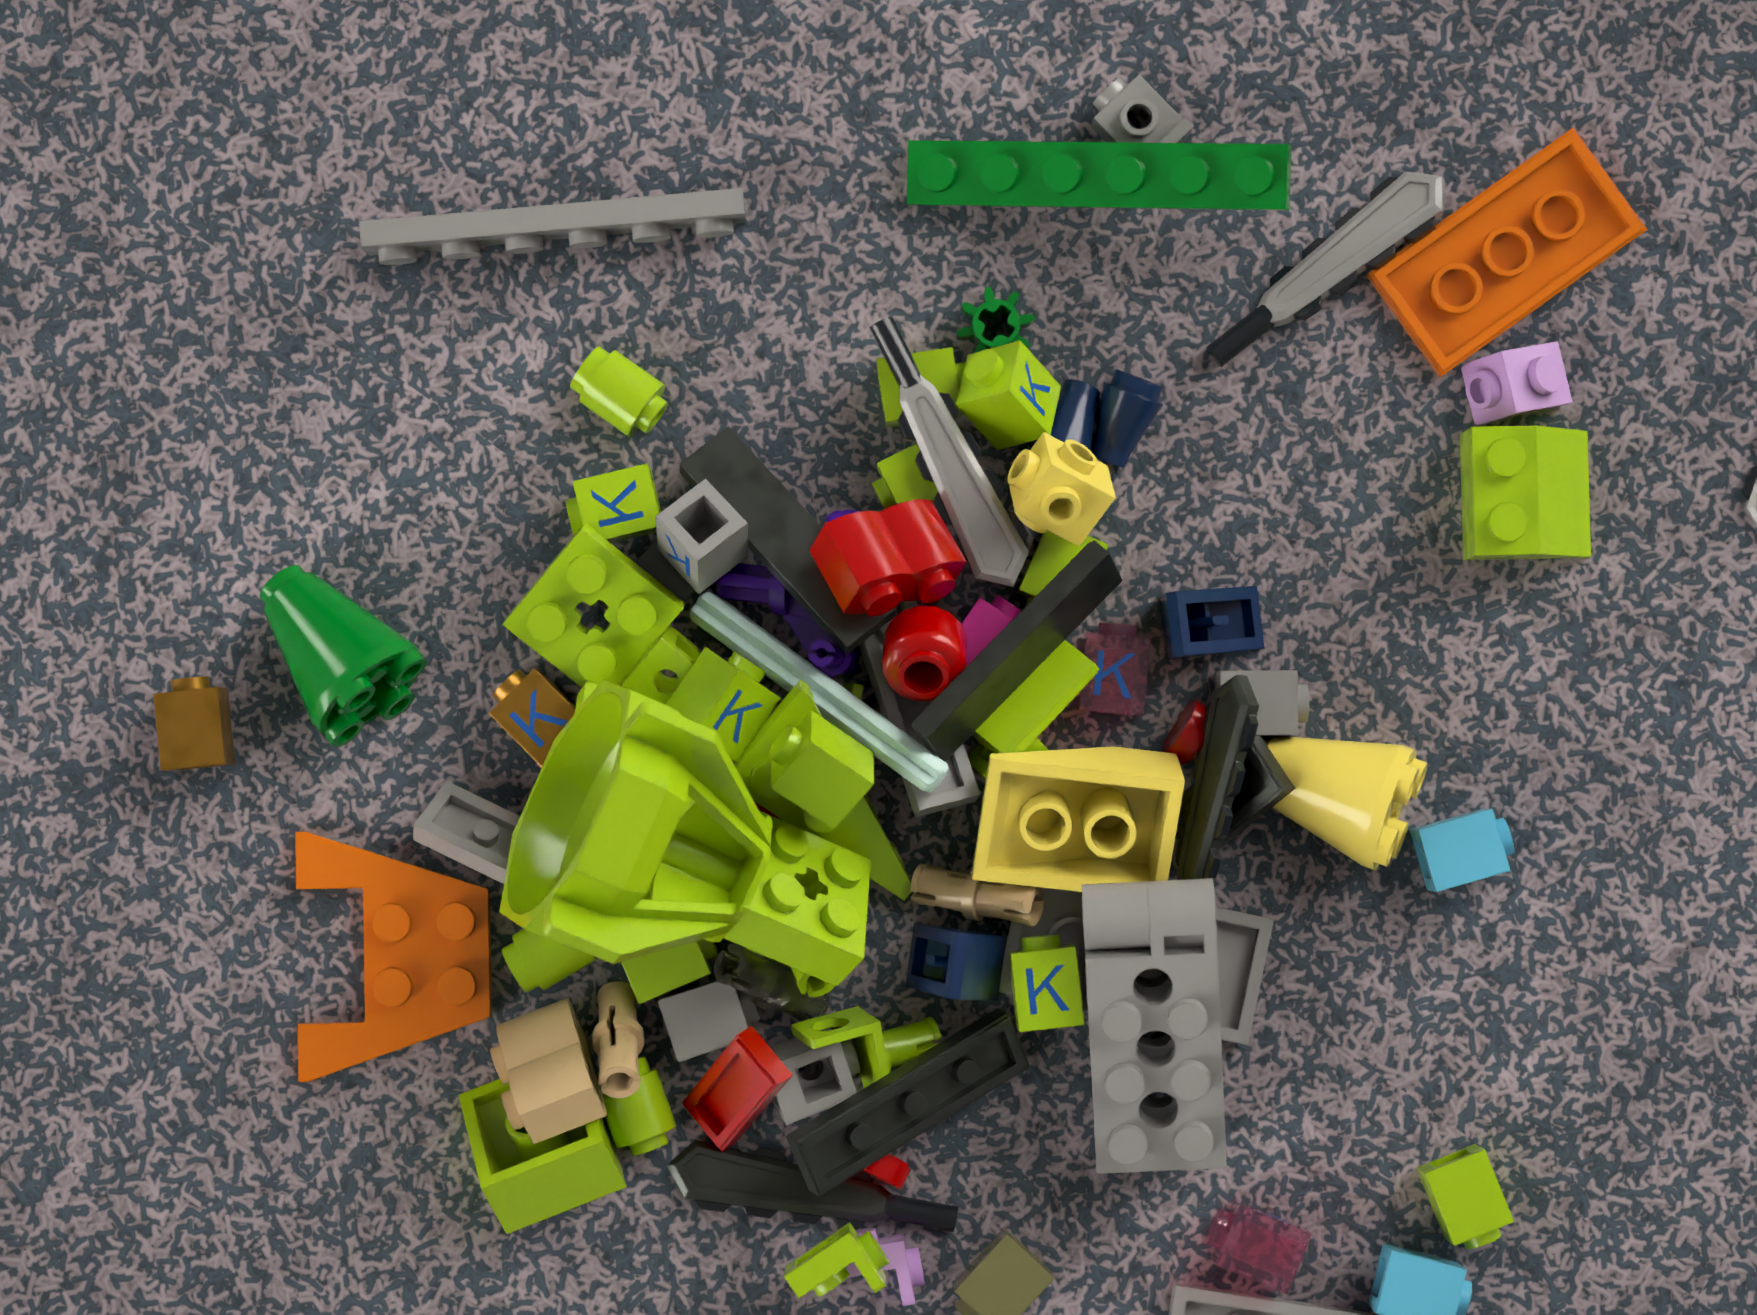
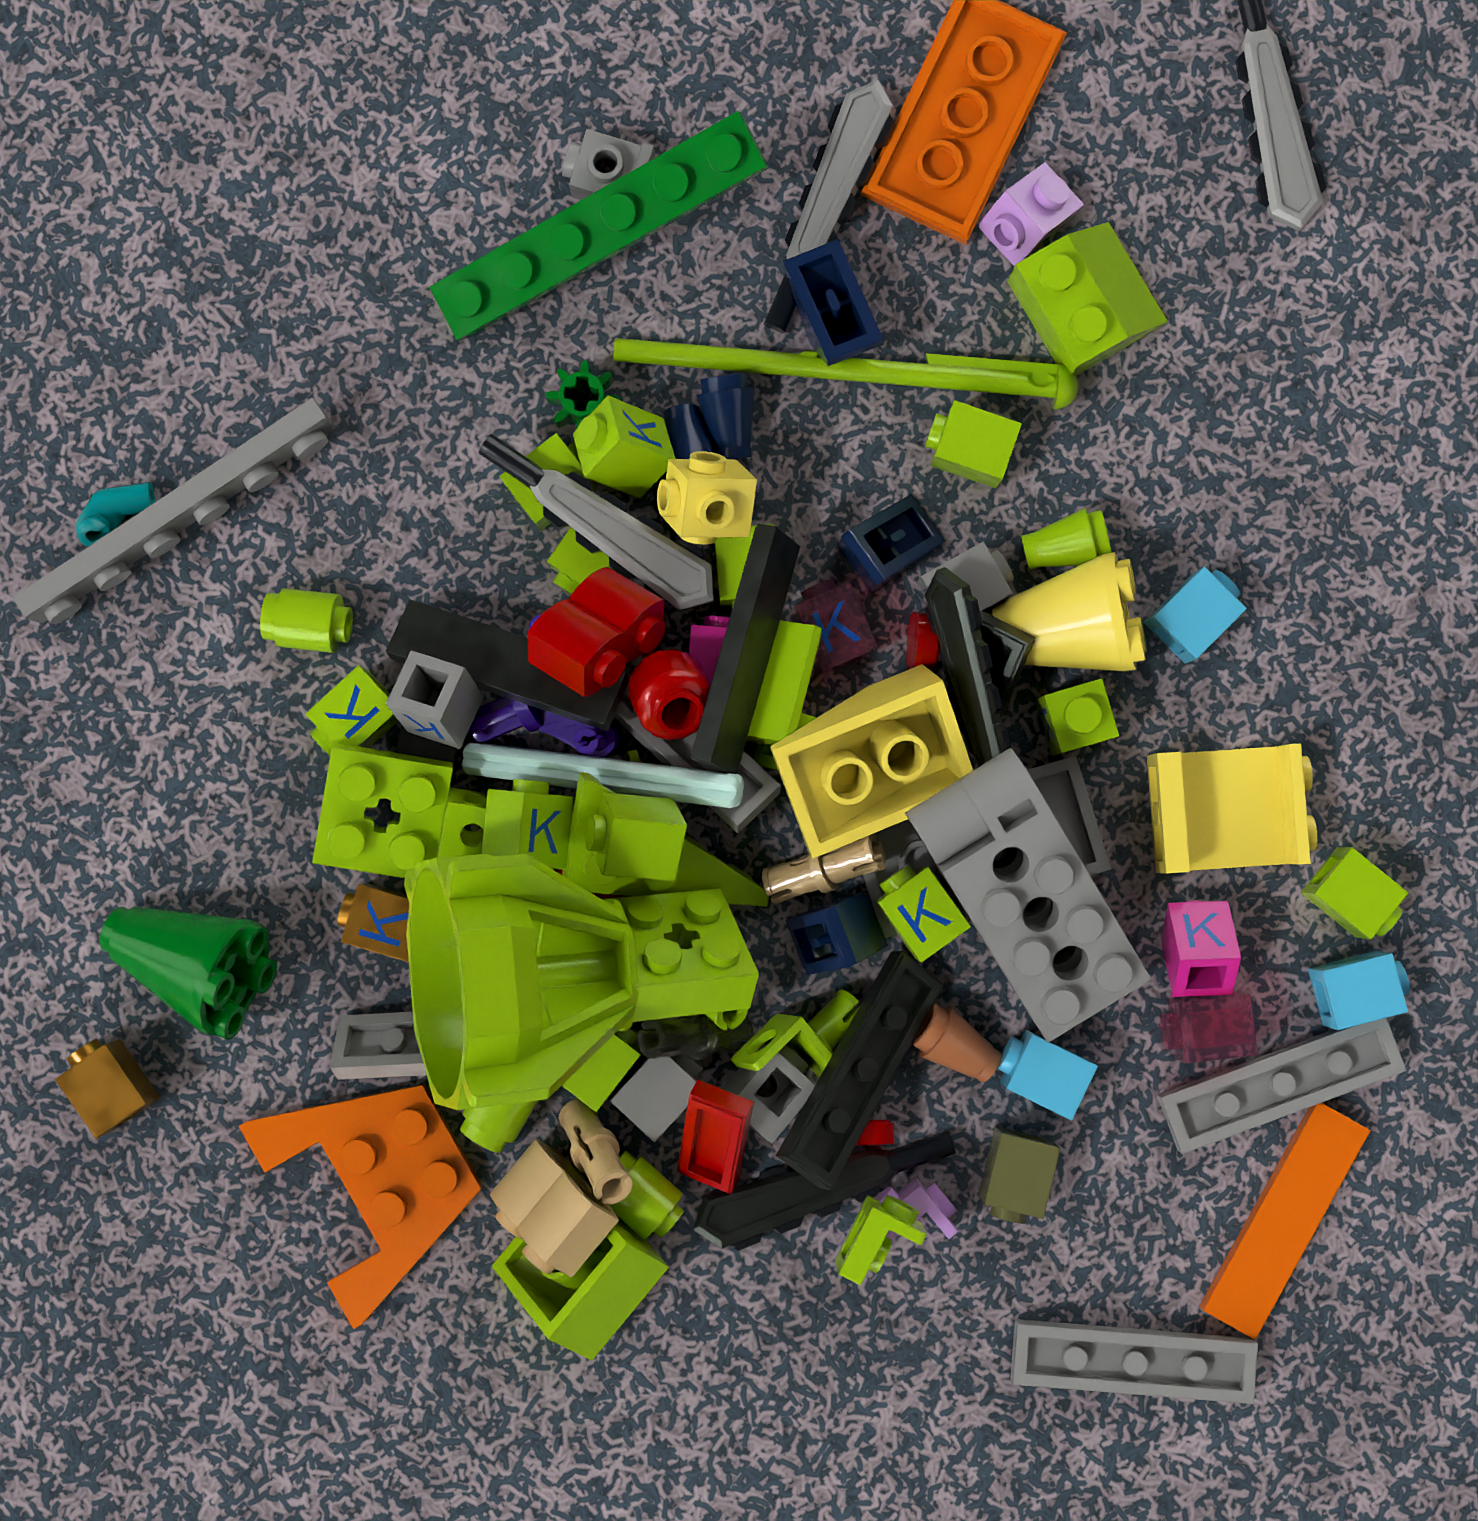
camera: 25 degrees left, 0 degrees up
none -> teal arm [76,482,156,547]
none -> lime bar [613,338,1079,410]
none -> dark blue slope [783,239,884,366]
none -> nougat cone [911,1003,1002,1083]
none -> lime brick [924,400,1022,488]
none -> medium azure brick [997,1029,1098,1121]
none -> lime cone [1021,508,1112,570]
none -> lime brick [1035,679,1119,756]
none -> light yellow panel [1147,743,1317,874]
none -> dark pink brick [1162,900,1241,997]

